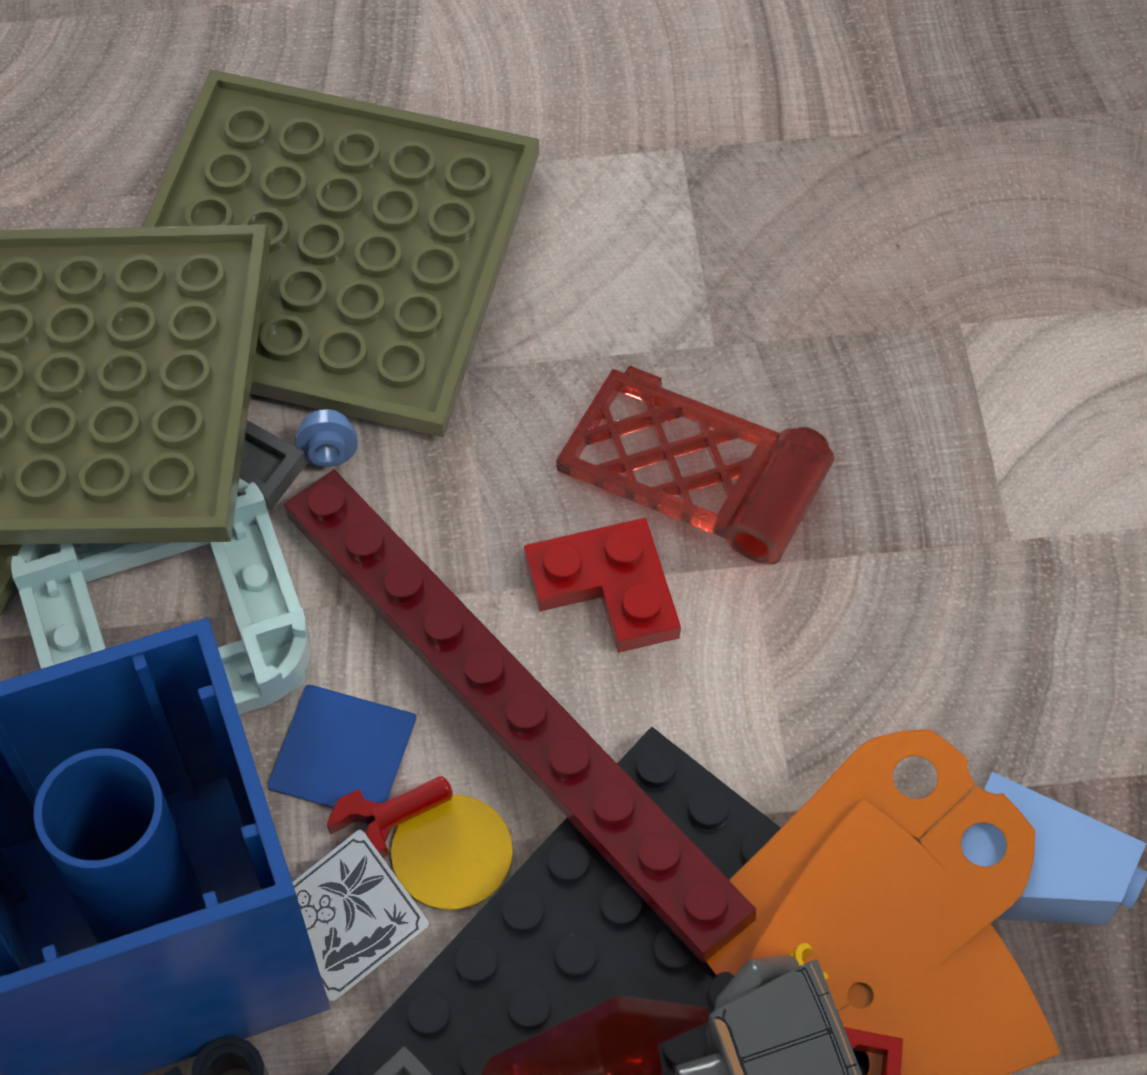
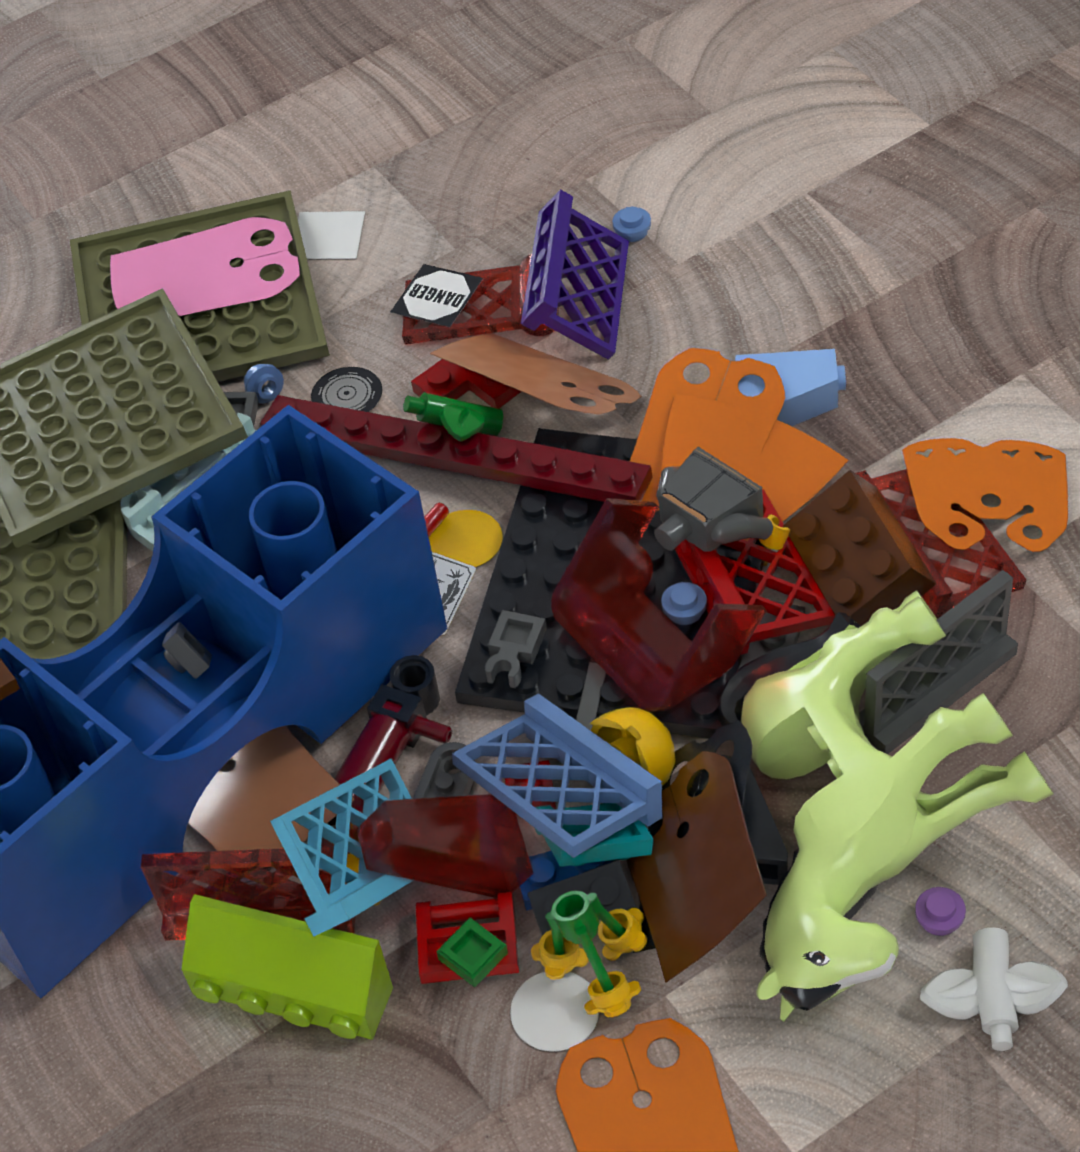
camera: 20 degrees left, 10 degrees down
none -> bright pink piece [110,217,300,316]
none -> white sticker [298,211,365,259]
none -> sticker [311,367,382,412]
none -> sticker [390,264,483,327]
none -> green plant [403,393,504,442]
none -> nougat piece [430,333,642,415]
none -> dark purple fence [521,189,629,360]
none -> medium blue plate [612,206,651,242]

